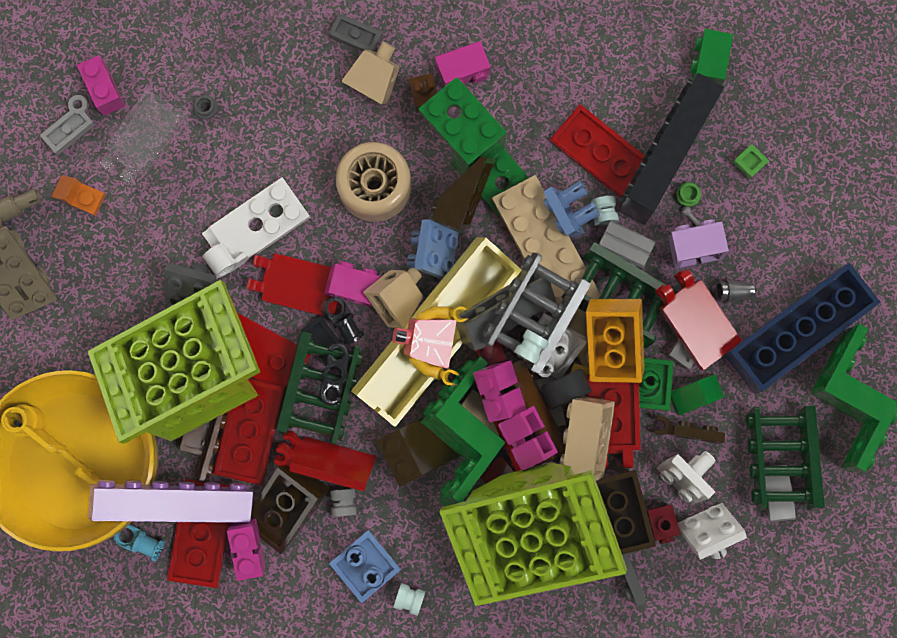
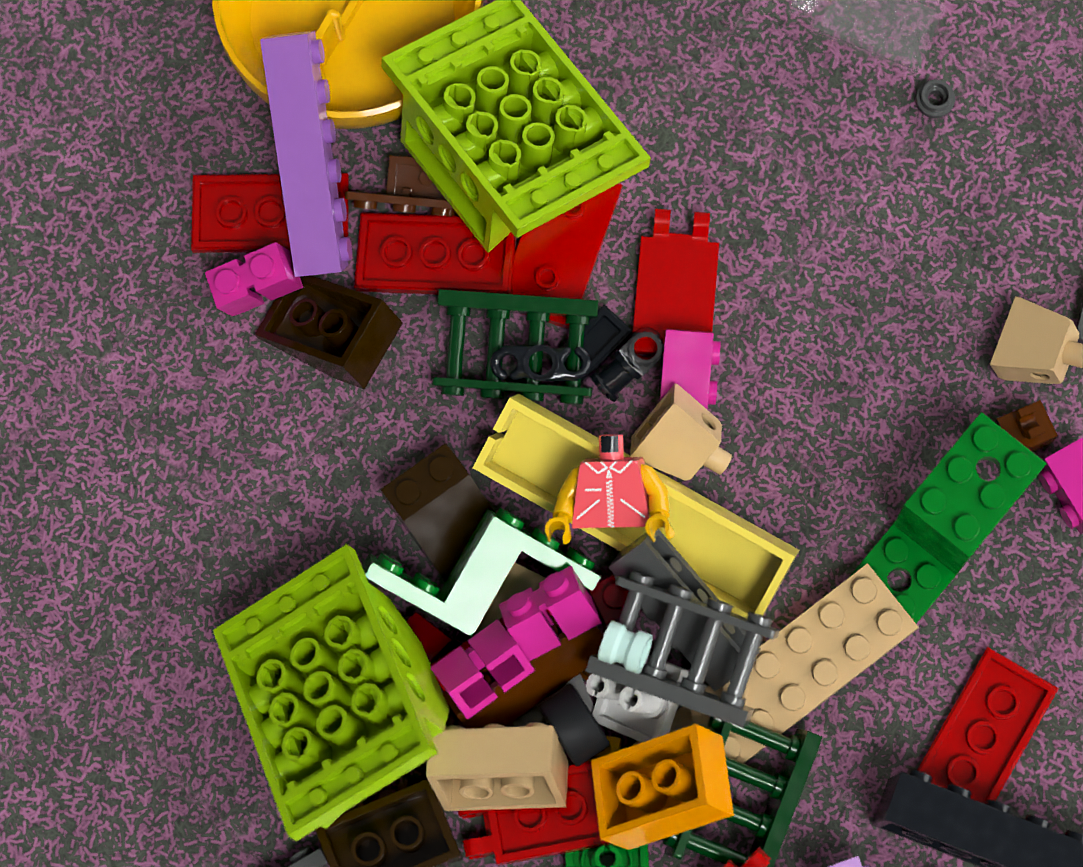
camera: 85 degrees right, 5 degrees down
medium azure connector [114,524,166,562] -> none
dark grey plate [164,263,216,305] -> none
white hinge [202,178,311,278] -> none
red tile [274,431,376,492] -> none
medium blue plate [329,530,401,603] -> none
light grey wheel [330,489,357,517] -> none
tan wheel [336,142,411,222] -> none
light aqua wheel [393,583,426,616] -> none
medium blue plate [407,220,459,279] -> none
dark brown slope [431,156,496,230] -> none
medium blue plate [543,180,600,238] -> none
light aqua wheel [591,196,619,226] -> none
light grey brick [599,221,655,270] -> none

